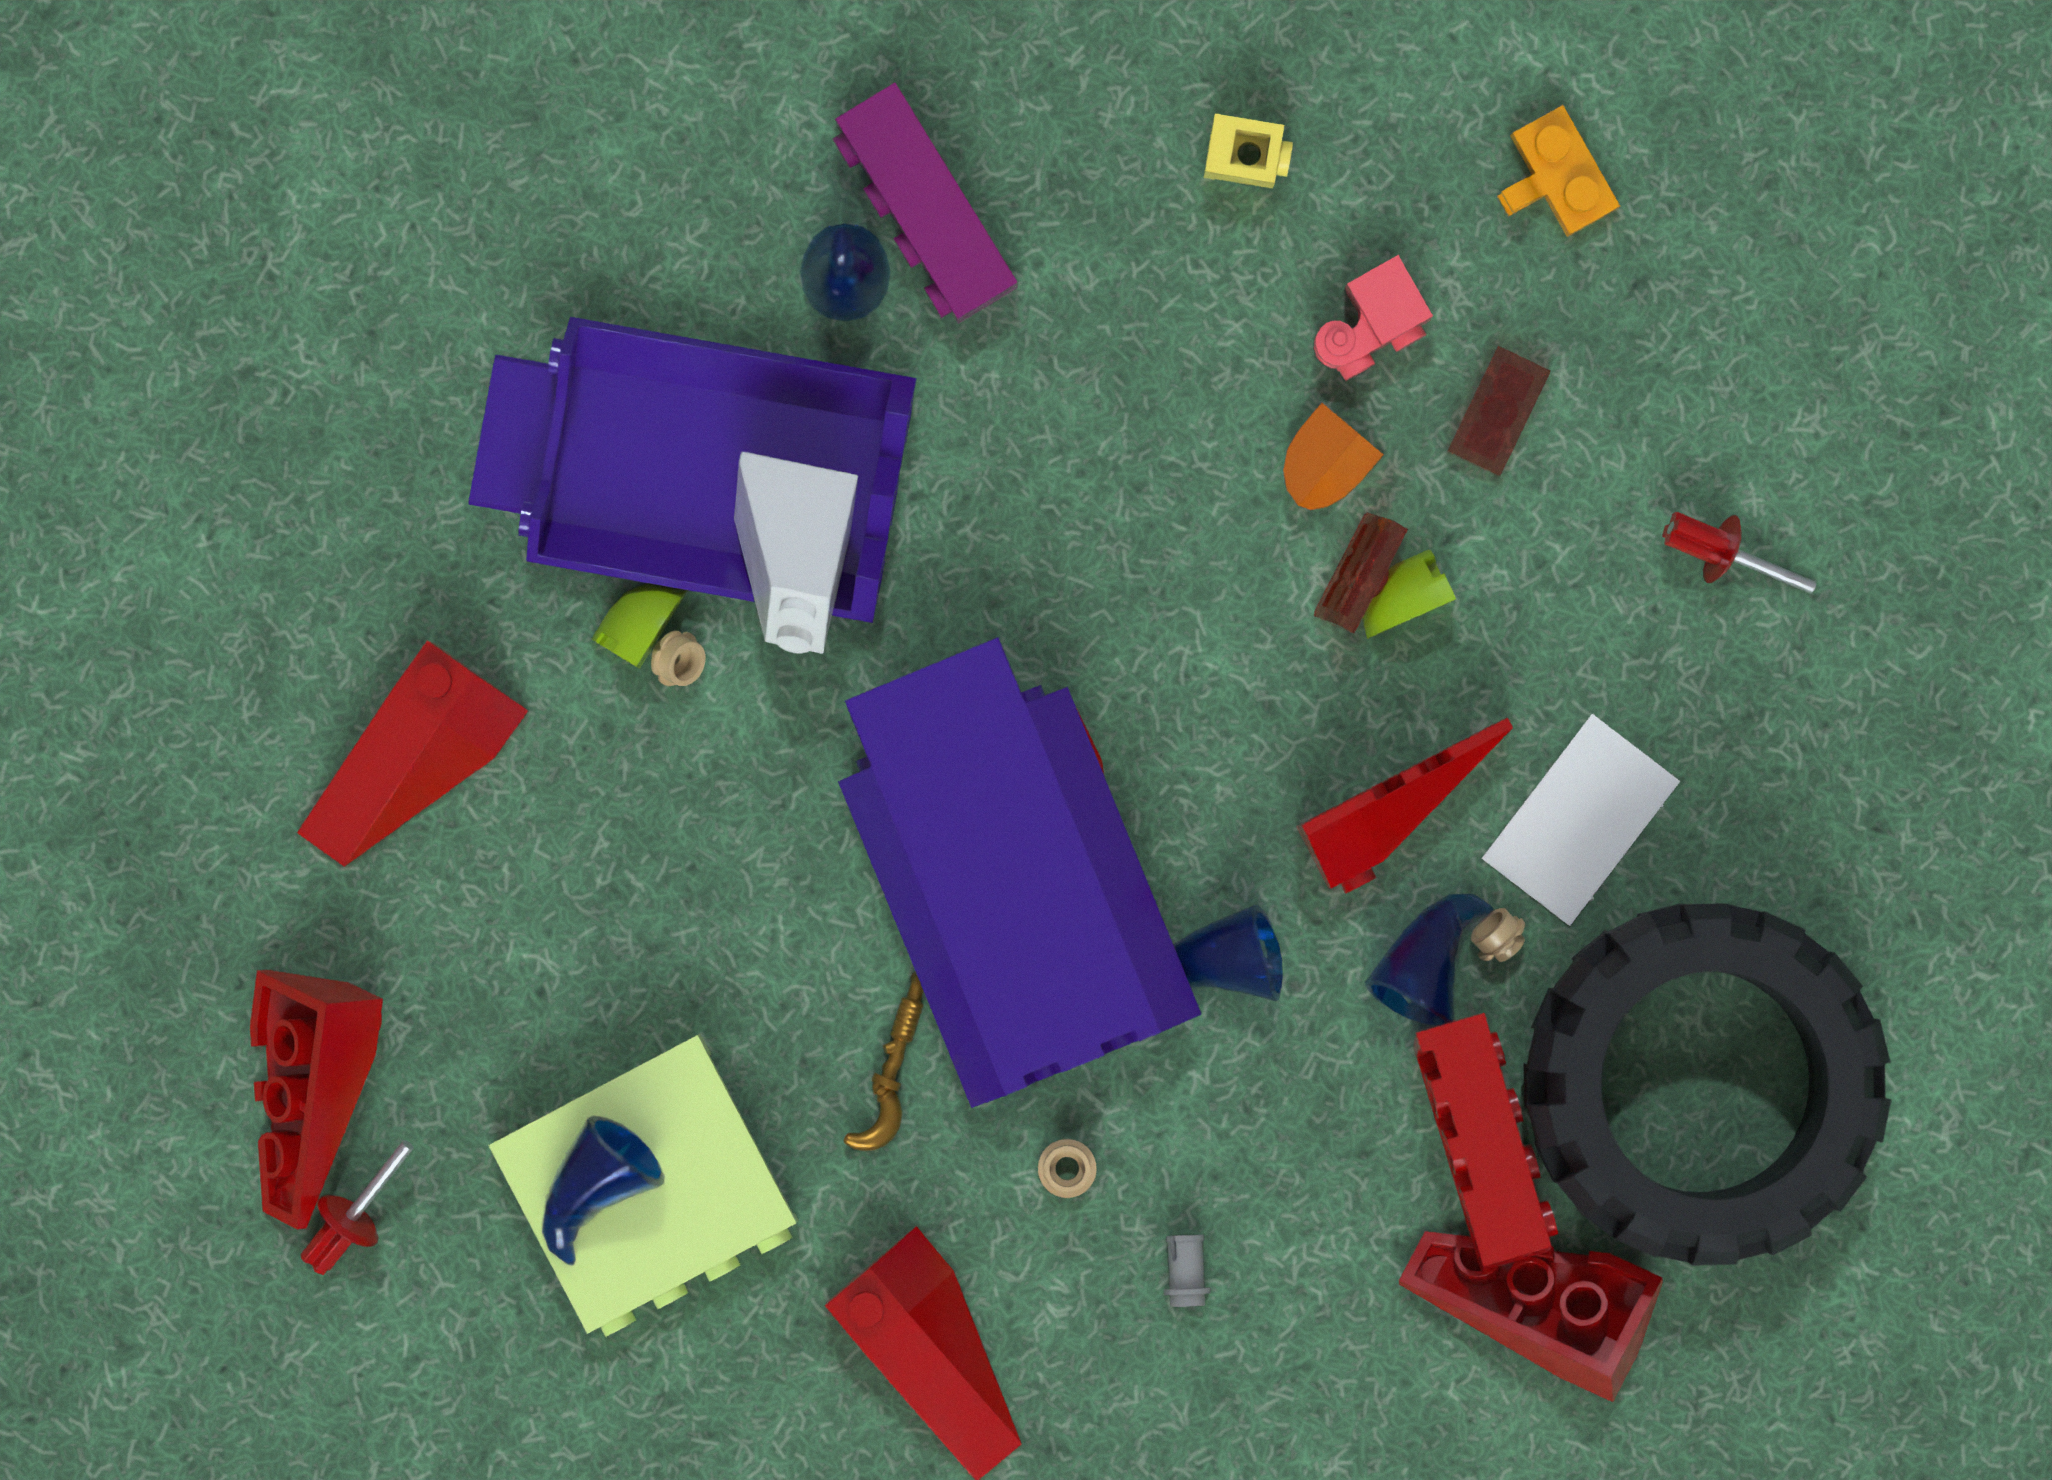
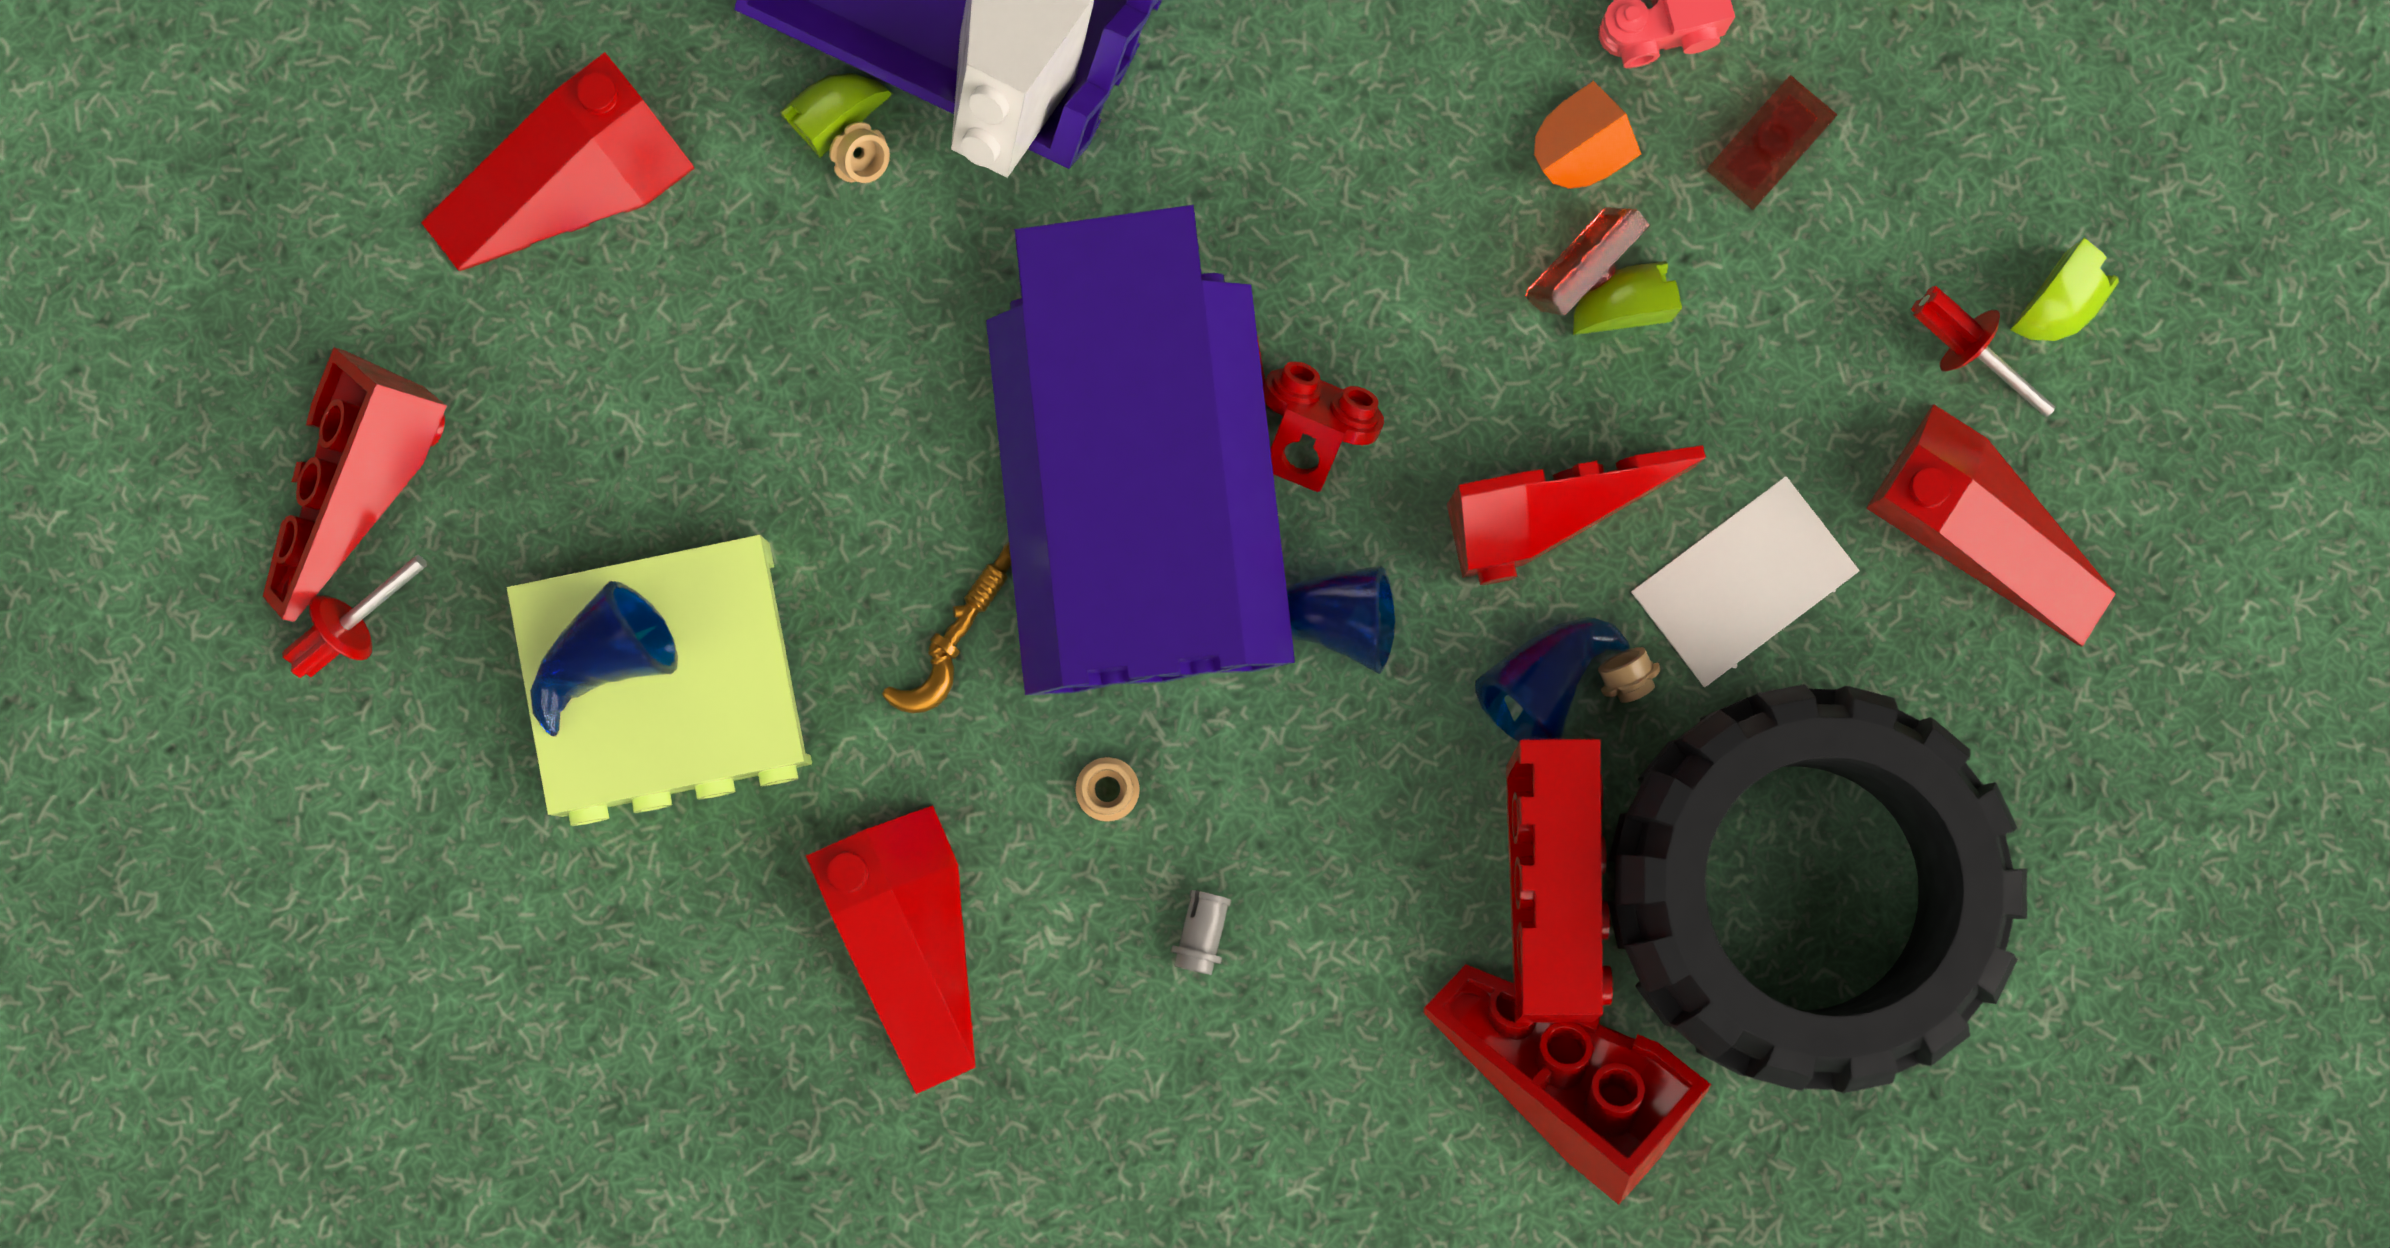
camera: 20 degrees right, 5 degrees down
none -> red bracket [1263,361,1384,492]
none -> red wedge [1866,404,2116,647]
none -> lime brick [2010,237,2119,341]

